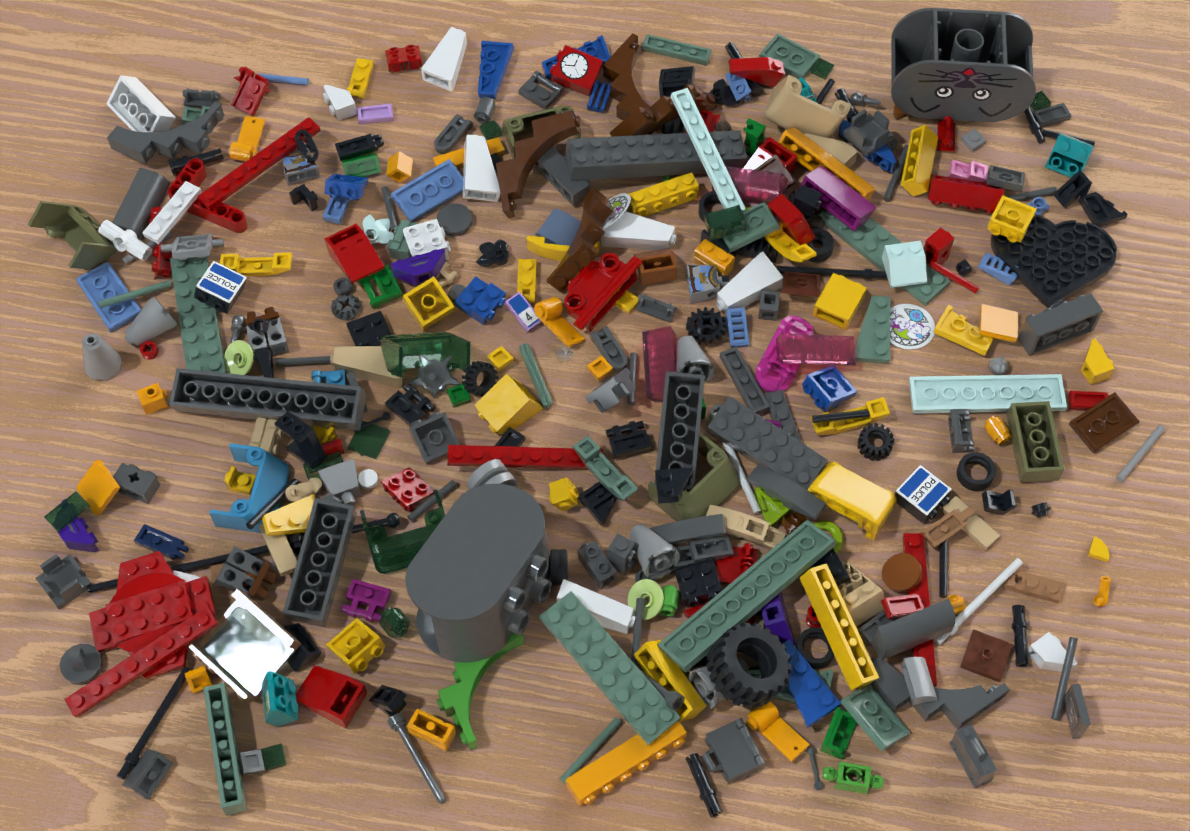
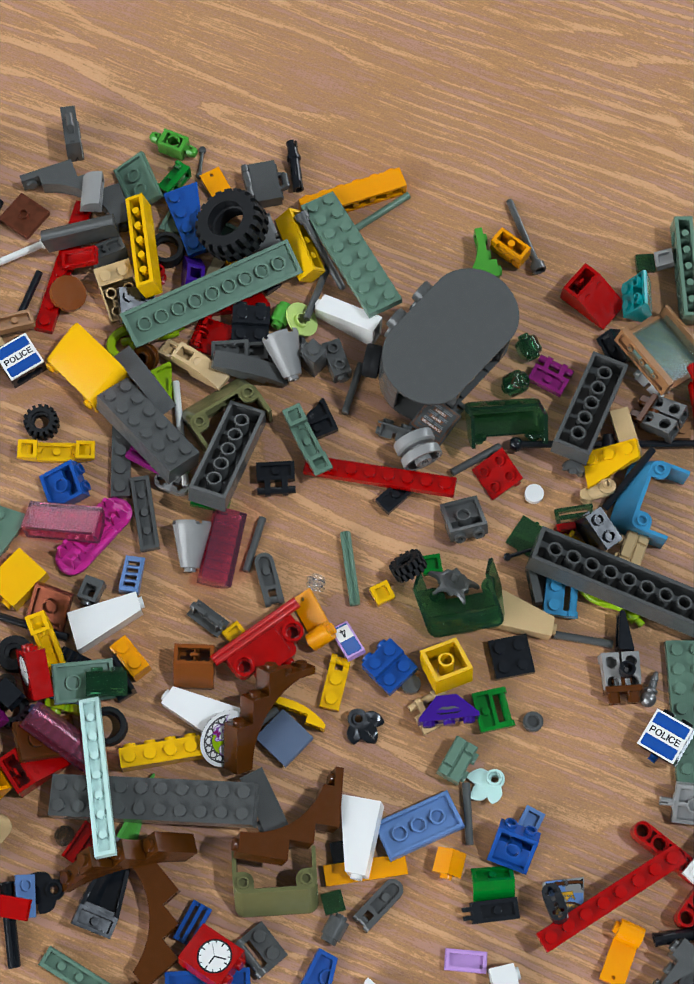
camera: 170 degrees left, 10 degrees up
yellow slope [219,252,293,277] -> none
yellowish green dish [224,340,253,375] -> none
yellow bracket [224,466,256,496] -> none
black bracket [289,184,318,211] -> none
light grey torso [318,459,361,506] -> none
red slope [324,223,385,283] -> none
yellow plate [326,618,386,674] -> none
dark grey gear [331,293,361,320] -> none
black slope [369,685,406,717] -> none
black plate [385,384,435,427] -> none
white bracket [403,219,451,260] -> none
dark grey tile [437,203,472,236] -> none
yellow slope [474,373,543,435] -> none
yellow brick [549,477,579,511] -> none
dark grey panel [585,367,636,413] -> none
light orange plate [587,355,613,382] -> none
black wing [655,467,693,504] -> none
torso [686,265,729,304] -> none
black gear [686,307,727,346] -> none
green hinge [744,118,766,157] -> none
black bar [812,409,869,423] -> none
light orange plate [947,594,967,614] -> none
none -> dark grey bar [341,362,363,415]
none -> clear green head [501,370,530,397]

